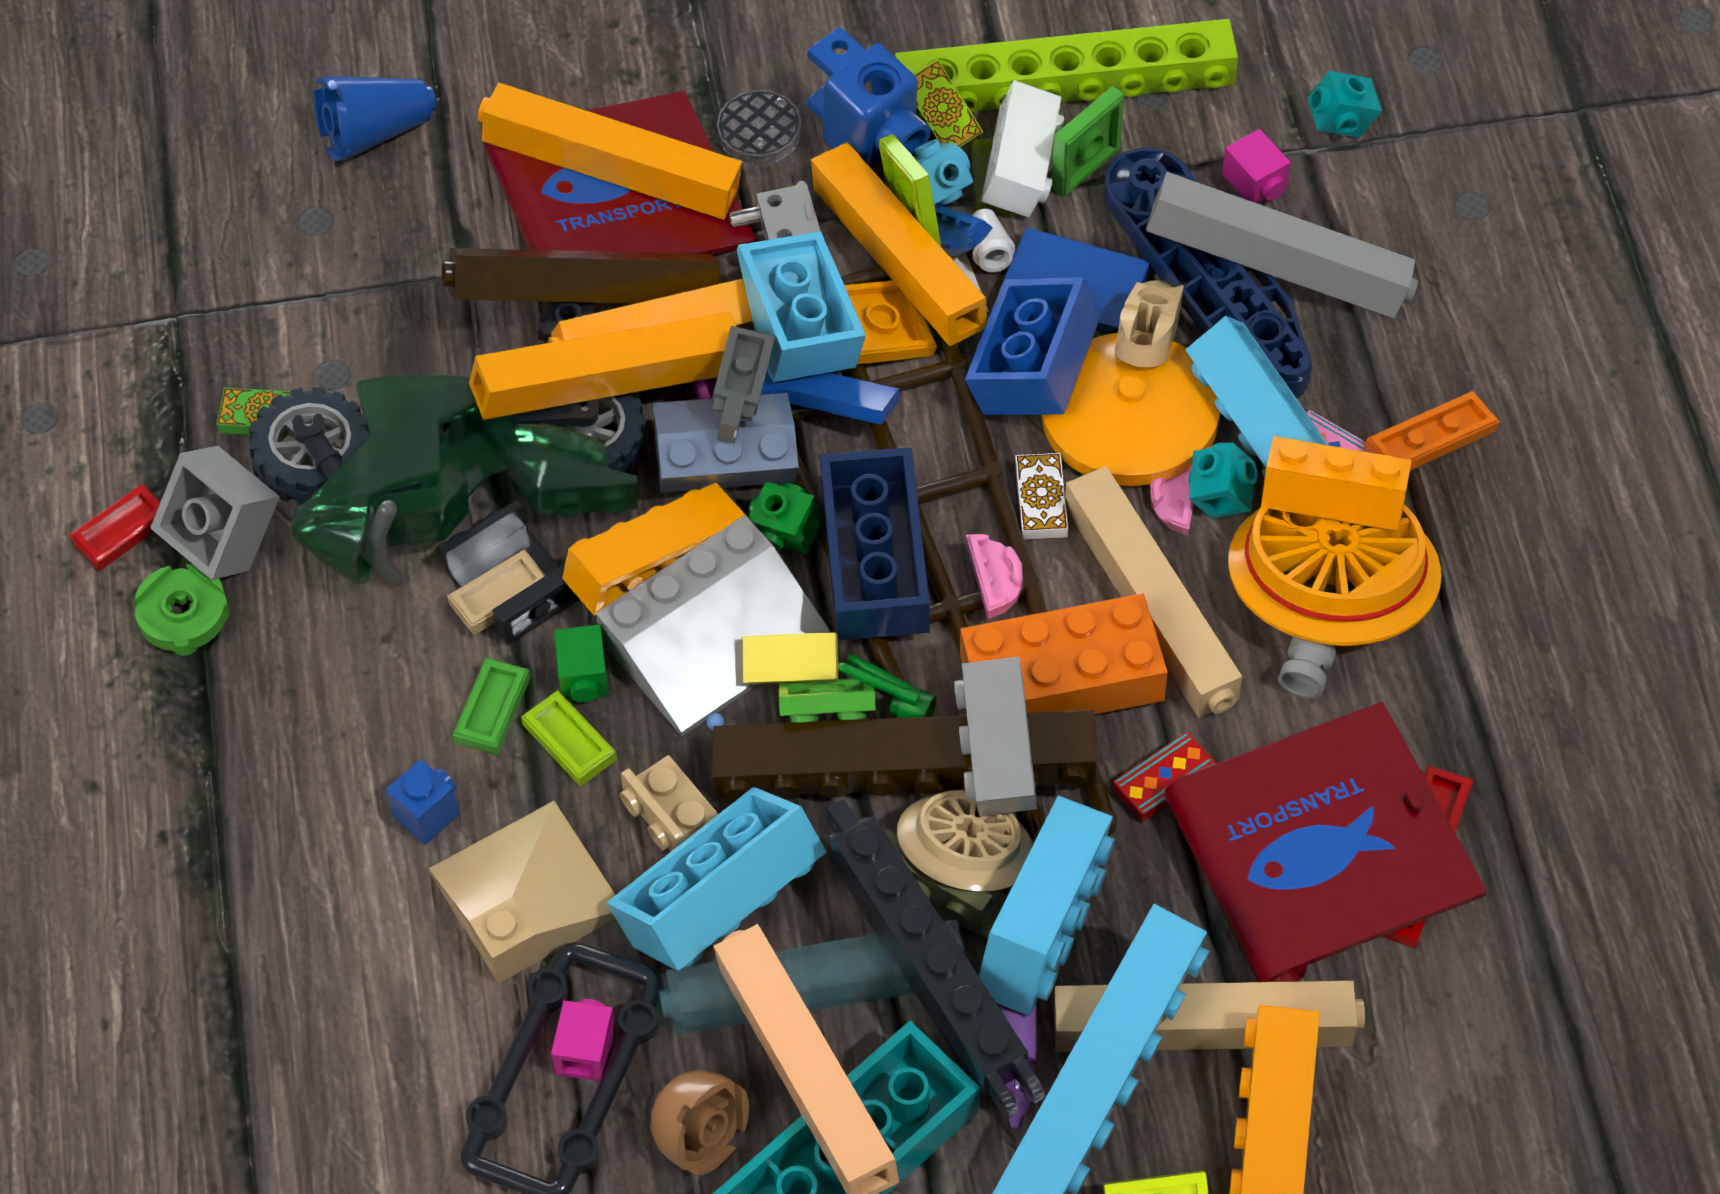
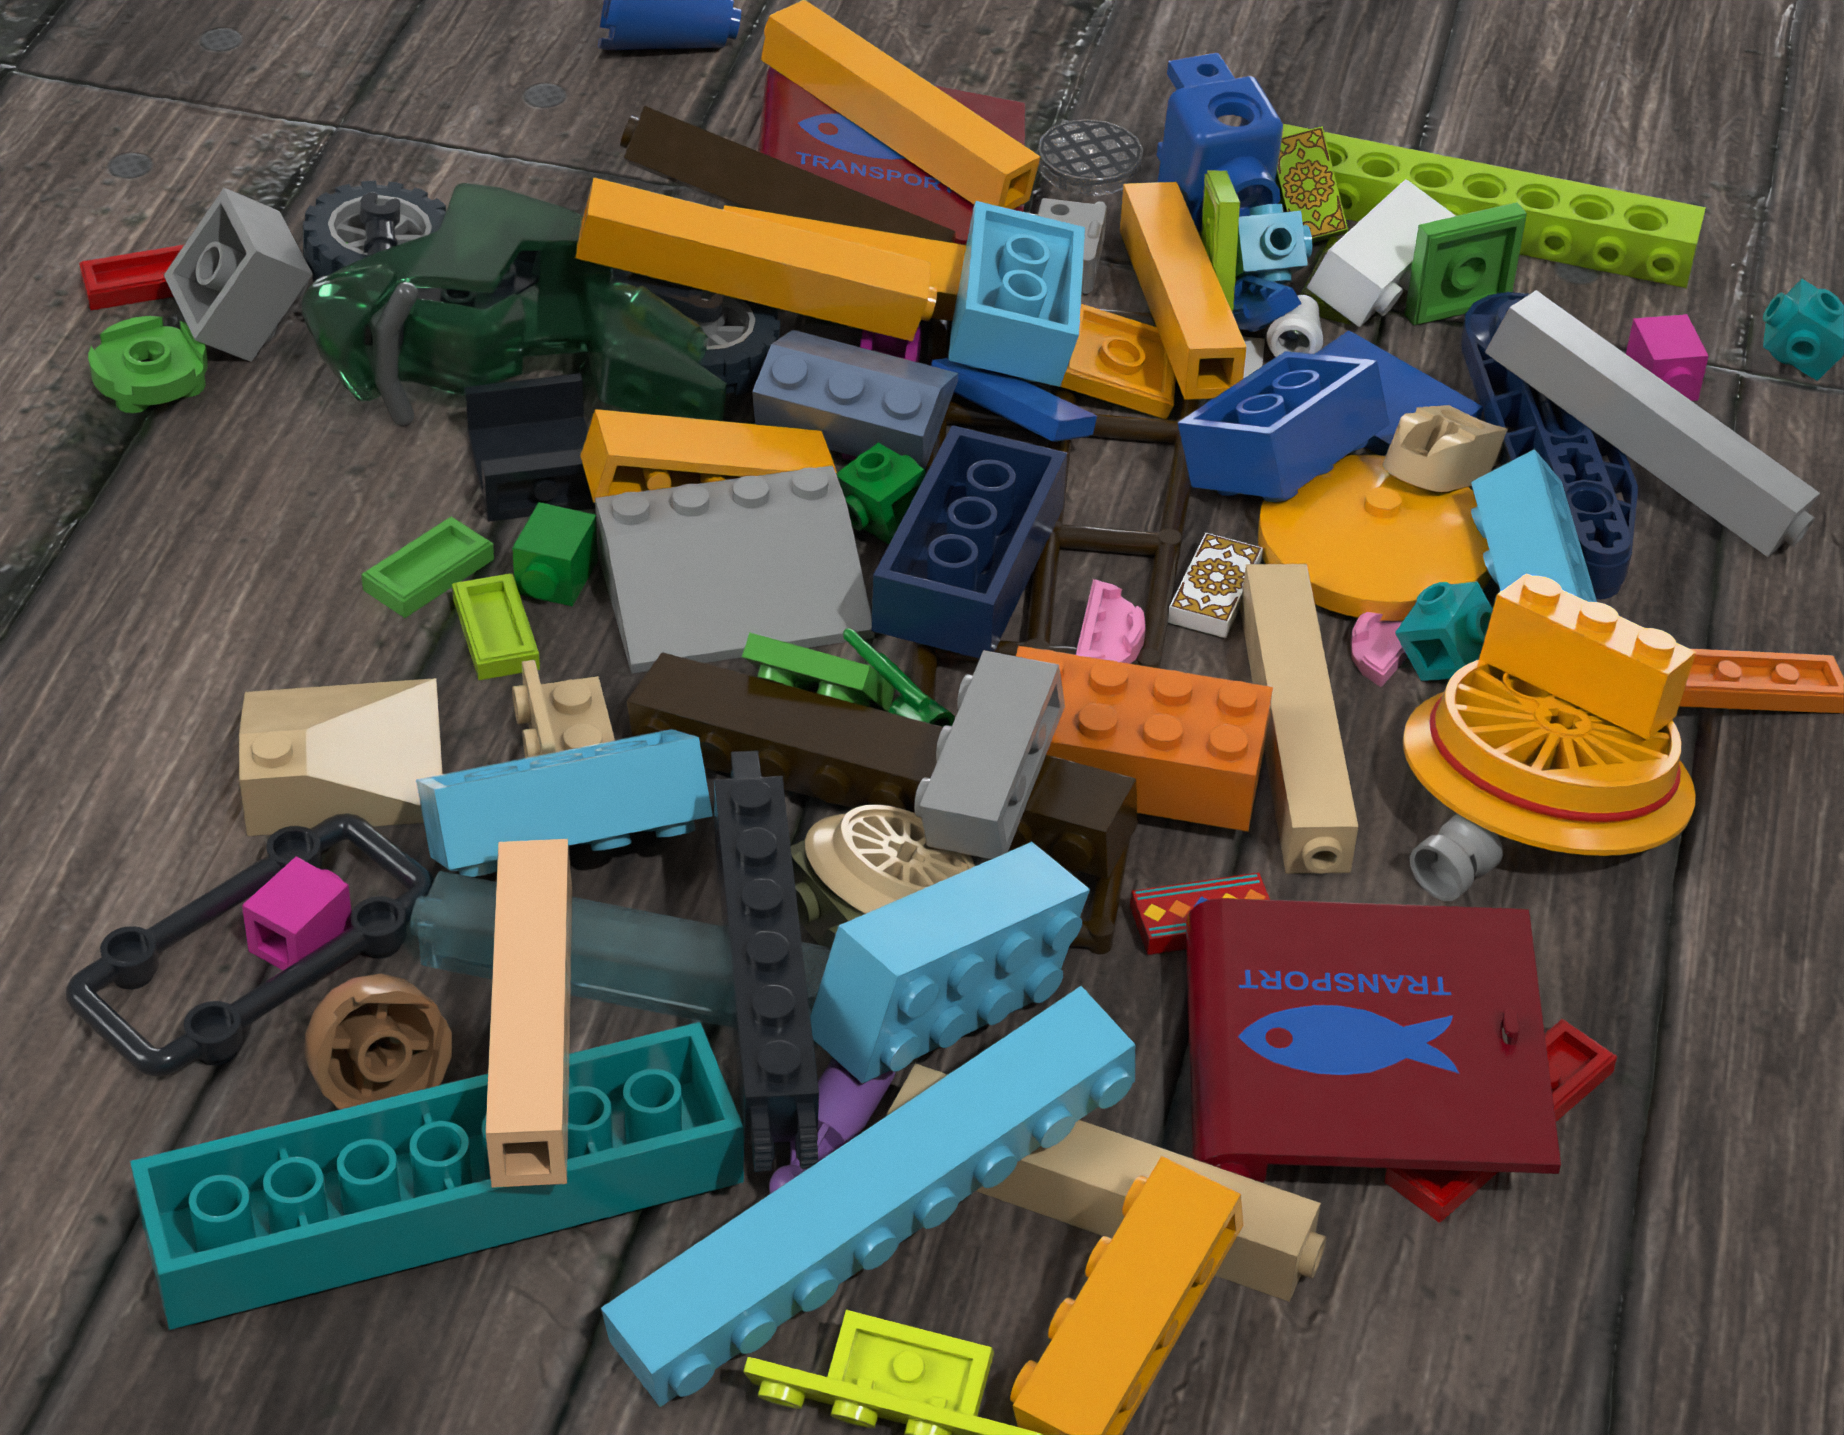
camera: 20 degrees right, 15 degrees down
blue brick [385,759,460,845] -> none
tan tile [447,549,546,635] -> none
dark grey hinge [711,326,775,444] -> none
light yellow tile [742,632,839,684] -> none

